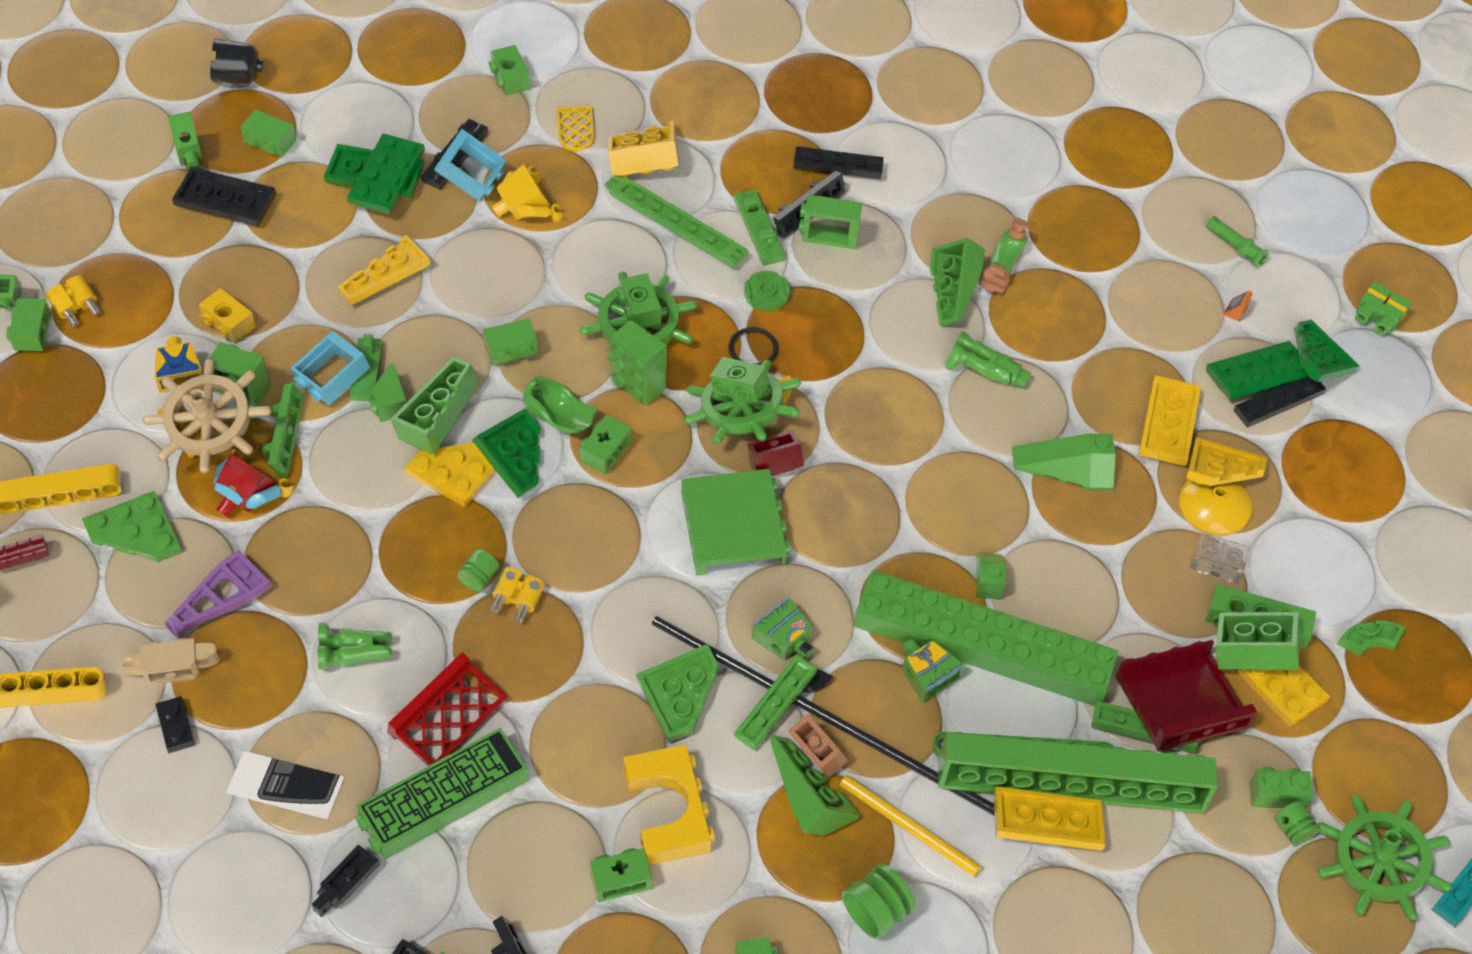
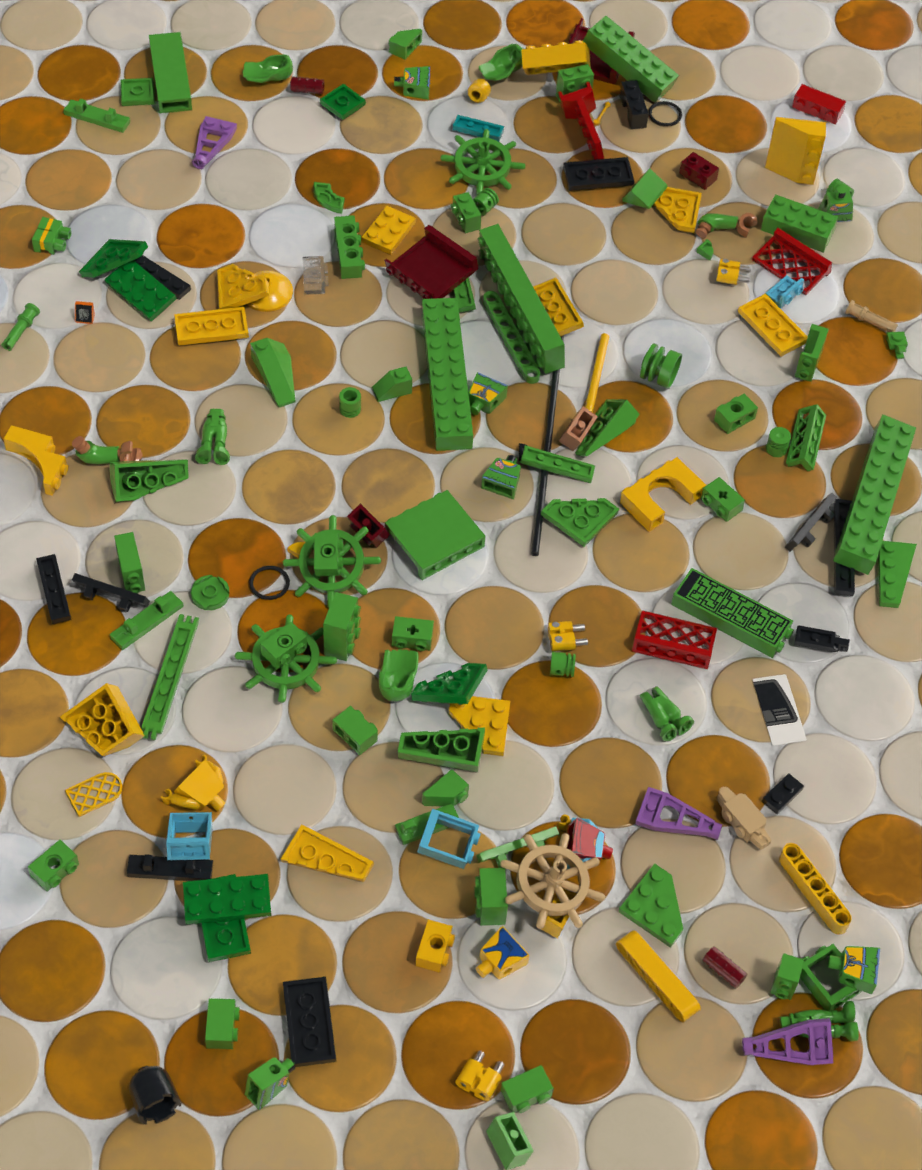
camera: 115 degrees left, 0 degrees up
bright green brick [1216,612,1300,670] -> none
none -> yellow arch [4,425,68,496]
none -> bright green piece [339,387,361,418]

